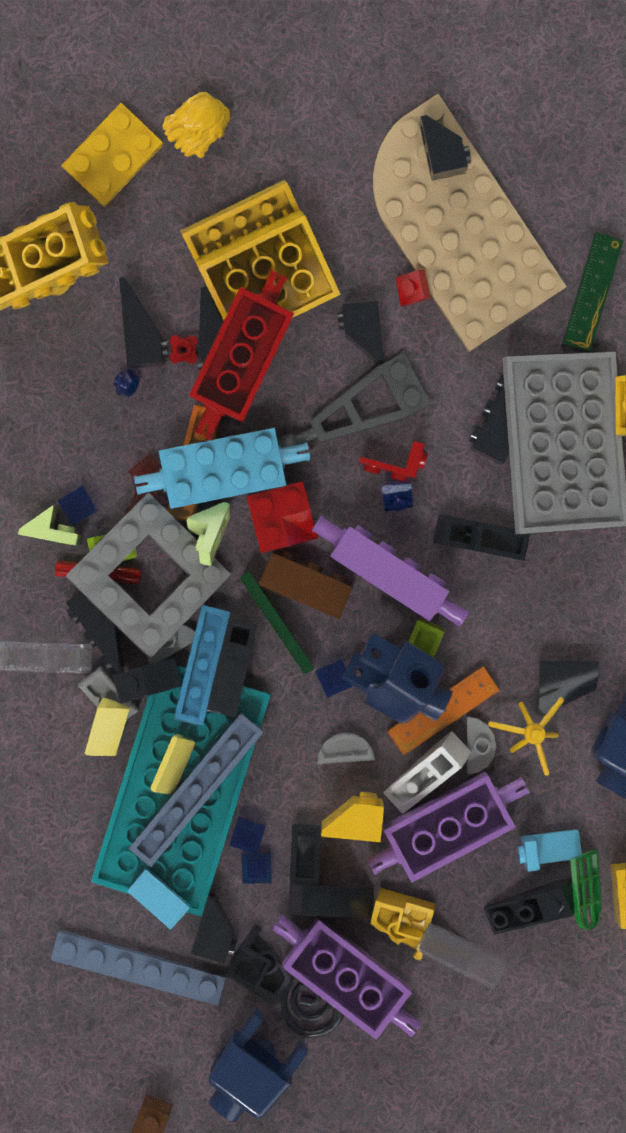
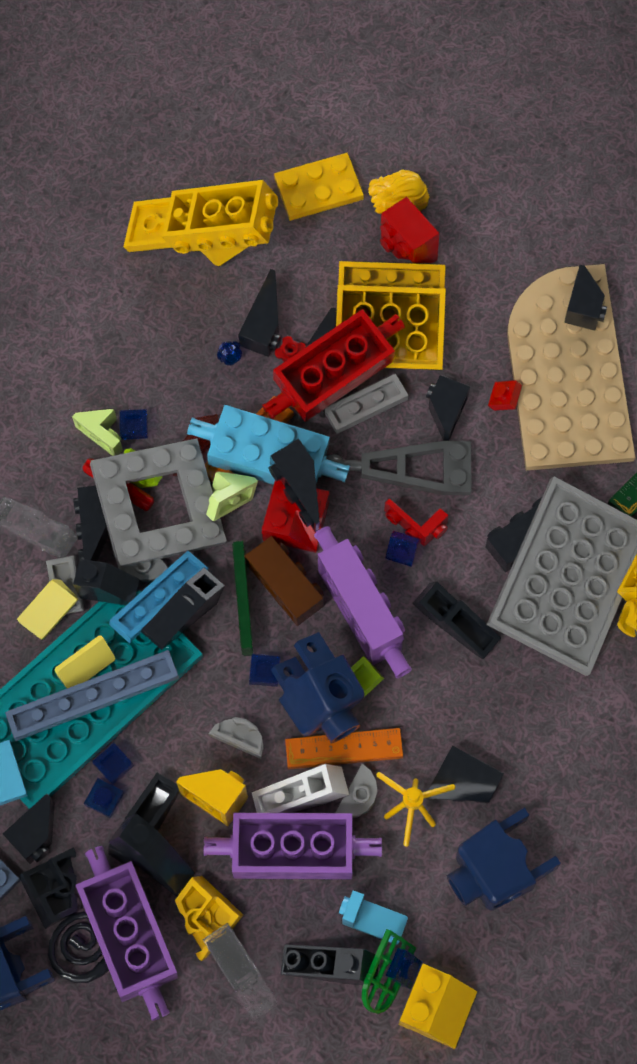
camera: 30 degrees right, 20 degrees down
none -> black slope [268,439,320,532]
none -> light grey plate [324,374,408,434]
none -> red slope [380,196,439,264]
none -> clear blue plate [386,948,422,990]

